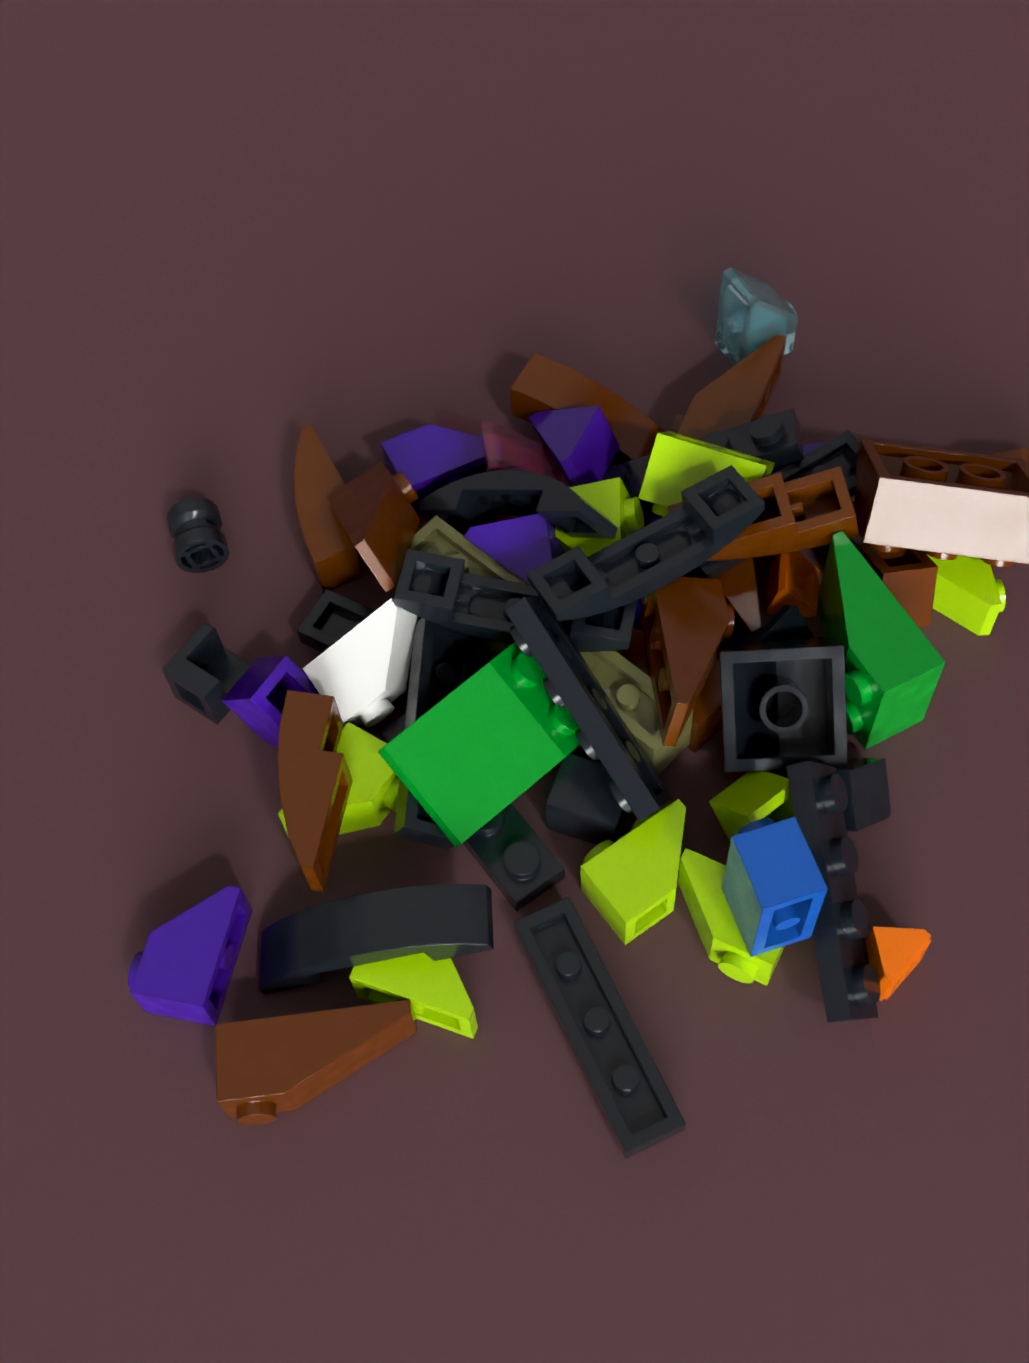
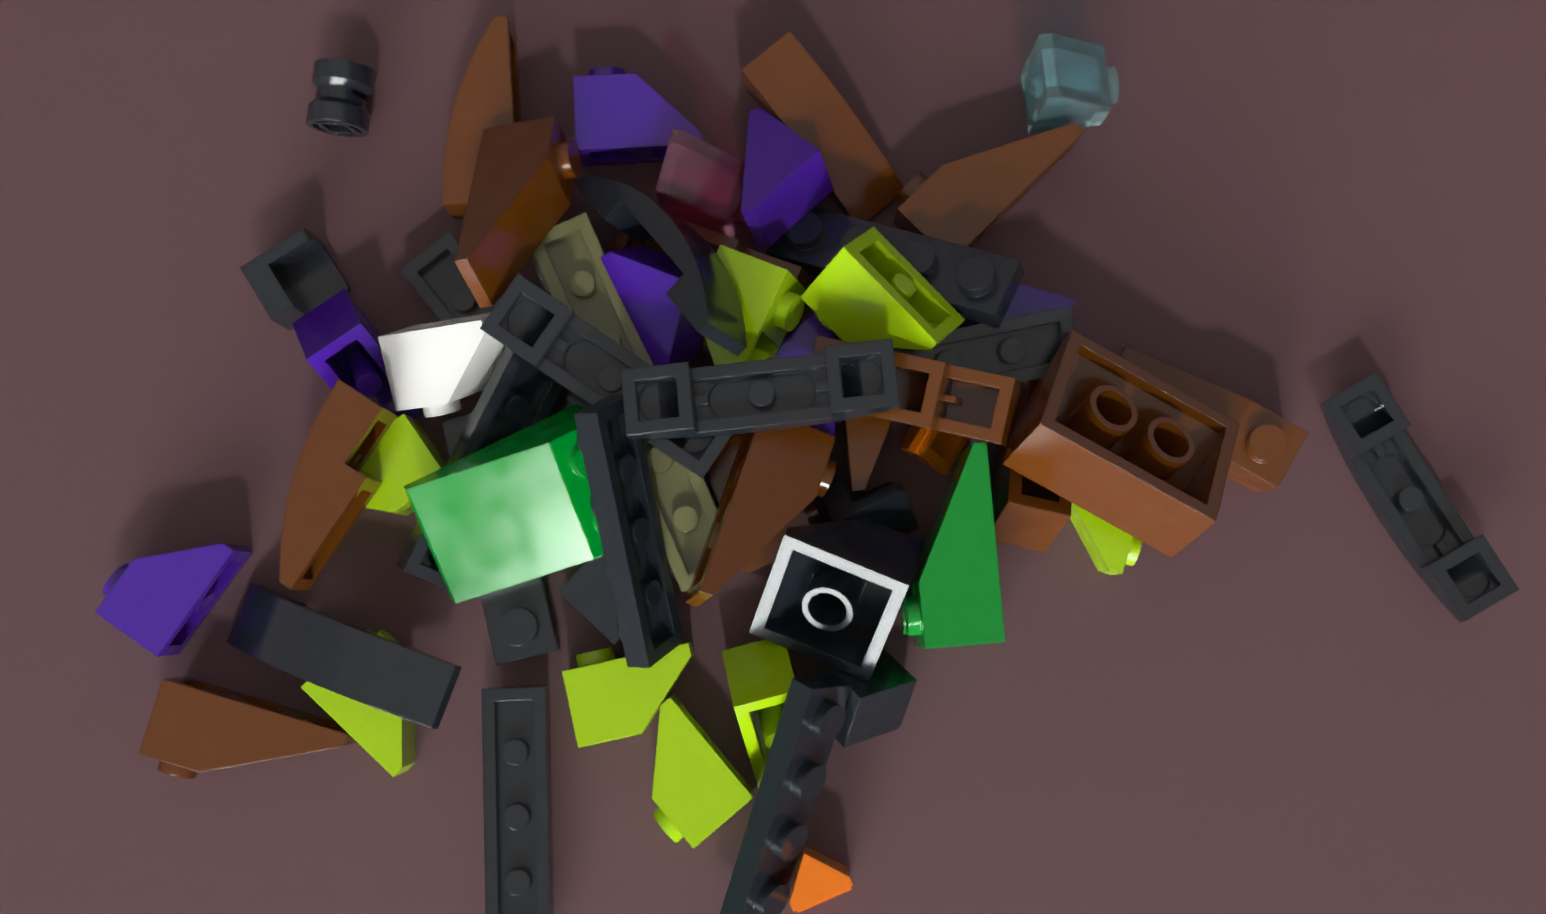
camera: 20 degrees right, 25 degrees up
blue brick [722,816,828,957] -> none

